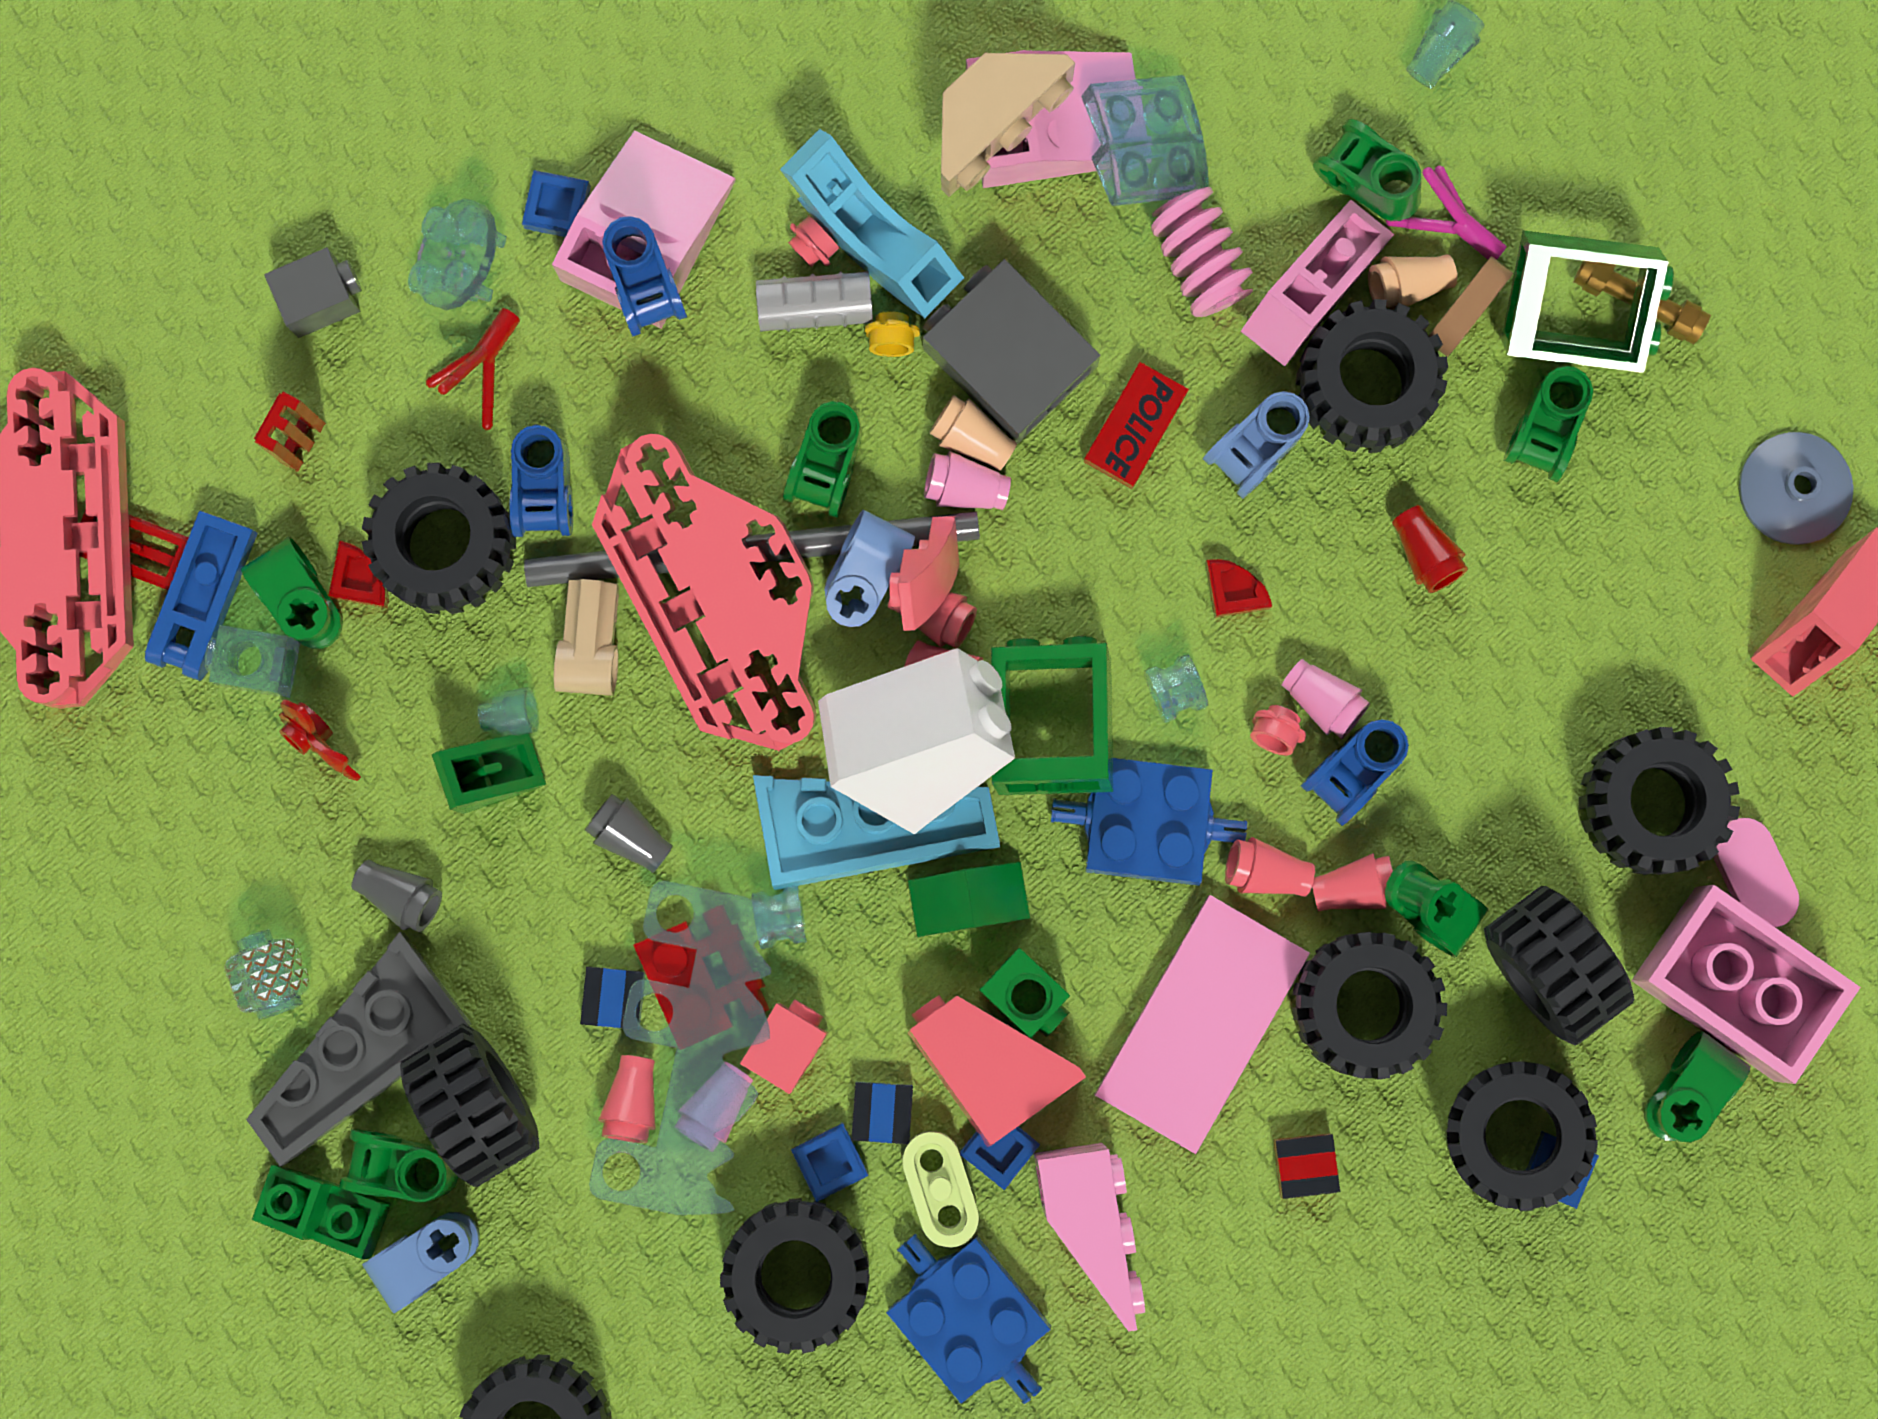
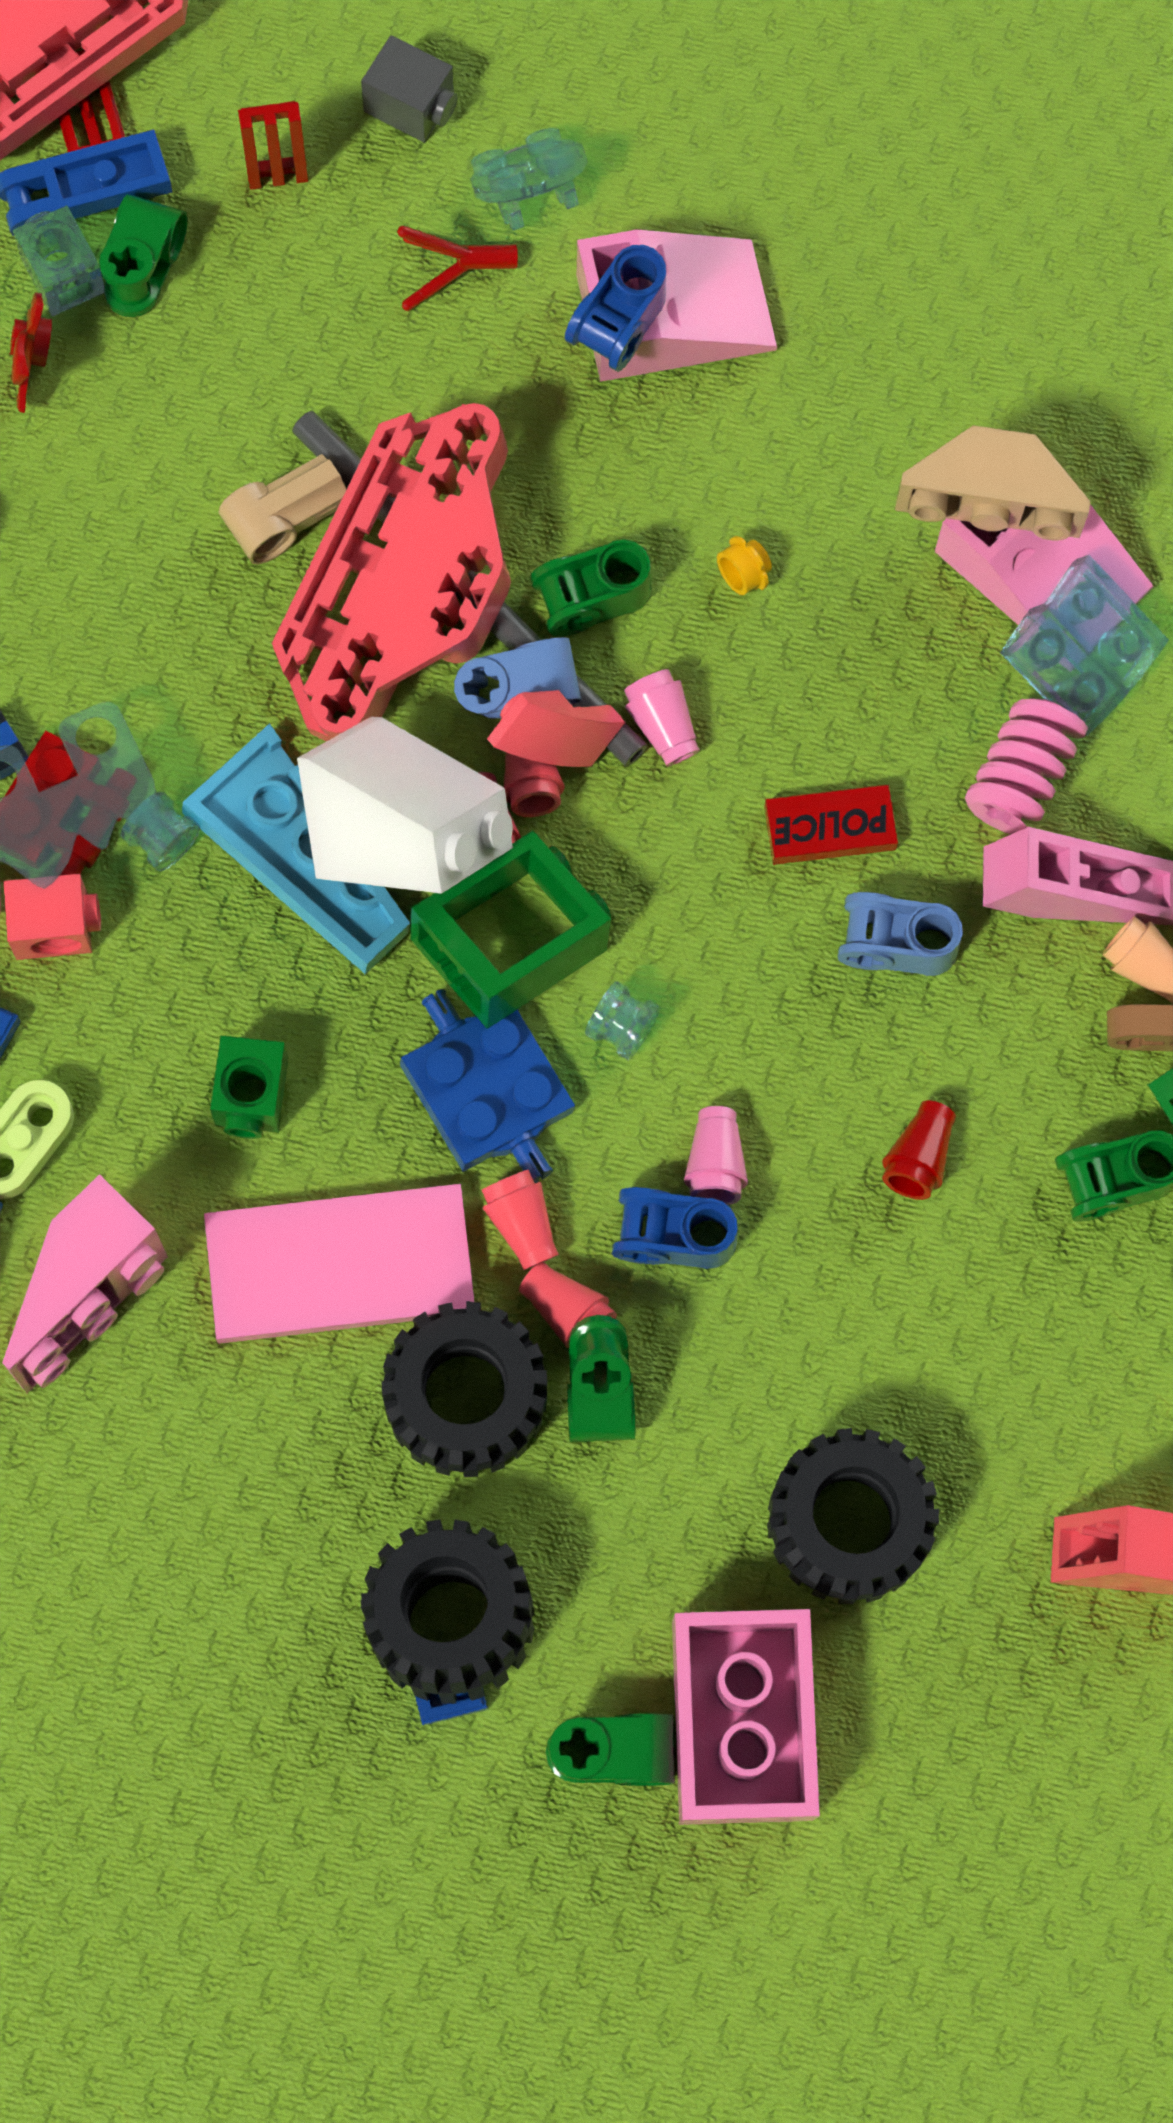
camera: 50 degrees right, 10 degrees down
red tile [328,541,389,609] -> none
black tyre [361,463,516,614] -> none
green slope [431,731,546,814] -> none
clear light blue hose [478,687,539,736] -> none
blue piece [510,425,573,537] -> none
blue tile [522,170,591,237] -> none
dark grey cone [585,794,673,873] -> none
light grey axle [756,271,873,332] -> none
medium azure arch [780,129,964,318] -> none
coral plate [788,215,839,267] -> none
tile [851,1081,913,1144] -> none
green slope [908,862,1030,938] -> none
coral slope [908,995,1086,1147] -> none
dark grey brick [923,259,1101,445] -> none
light nougat cone [930,395,1017,471] -> none
blue tile [960,1127,1040,1190] -> none
red tile [1205,559,1272,618] -> none
coral plate [1250,705,1306,756] -> none
tile [1273,1133,1340,1199] -> none
black tyre [1296,299,1448,453] -> none
black tyre [1484,885,1634,1046] -> none
bright pink tile [1713,818,1799,927] -> none

